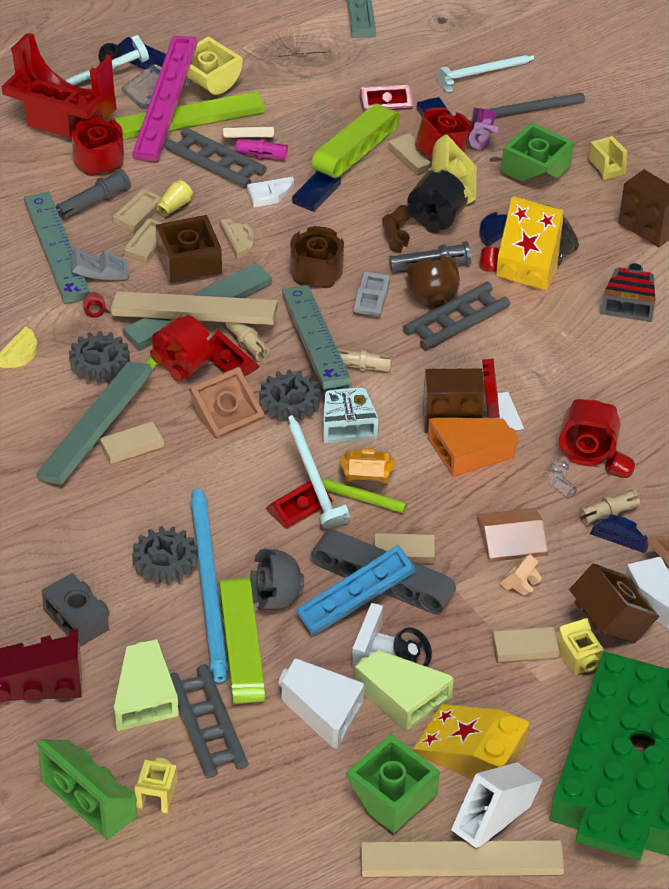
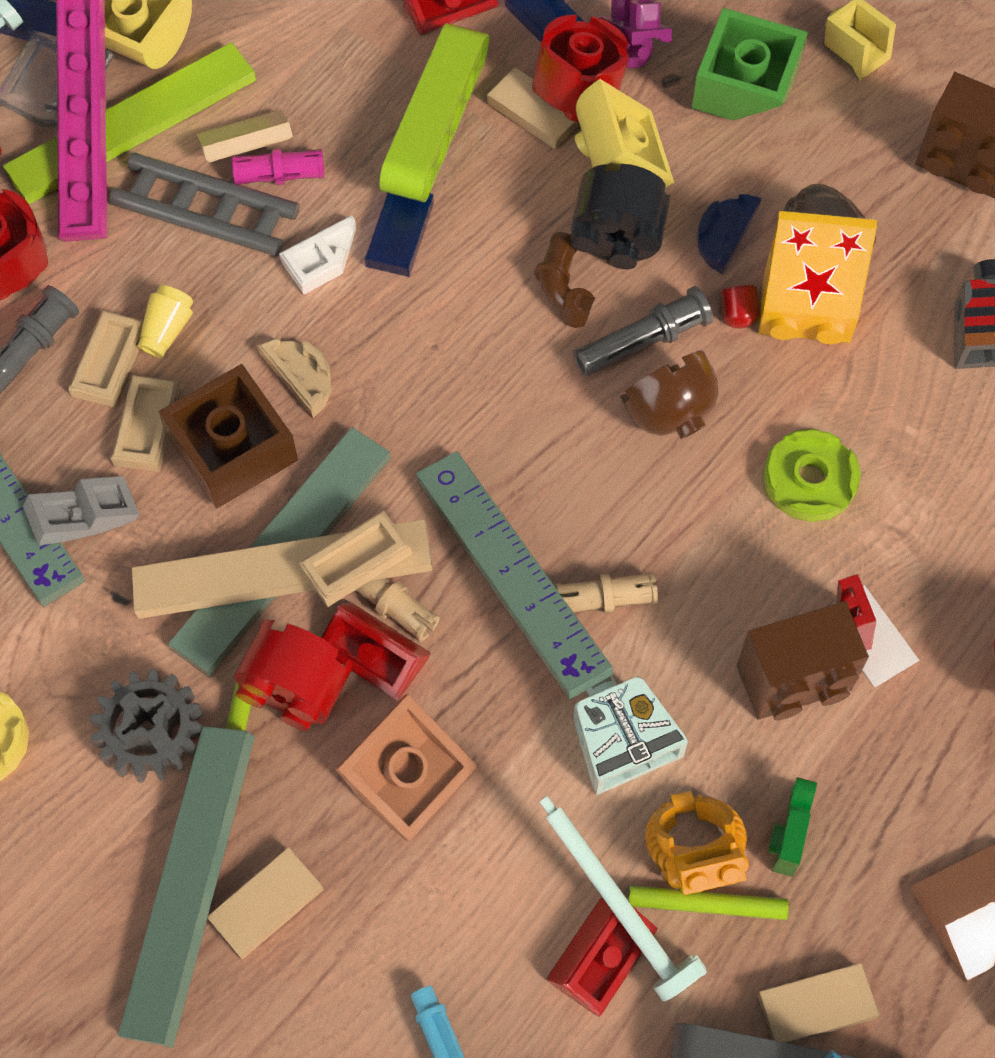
camera: 15 degrees left, 20 degrees up
red piece [83,292,106,317] -> none
dark grey gear [259,370,321,422] -> none
reddish brown brick [290,226,344,288] -> none
light grey slope [353,271,390,316] -> none
dark grey bar [402,282,510,351] -> none
orange slope [428,418,518,477] -> none
none -> tan tile [299,510,412,607]
none -> lime tile [763,429,861,522]
none -> green plate [767,777,817,877]

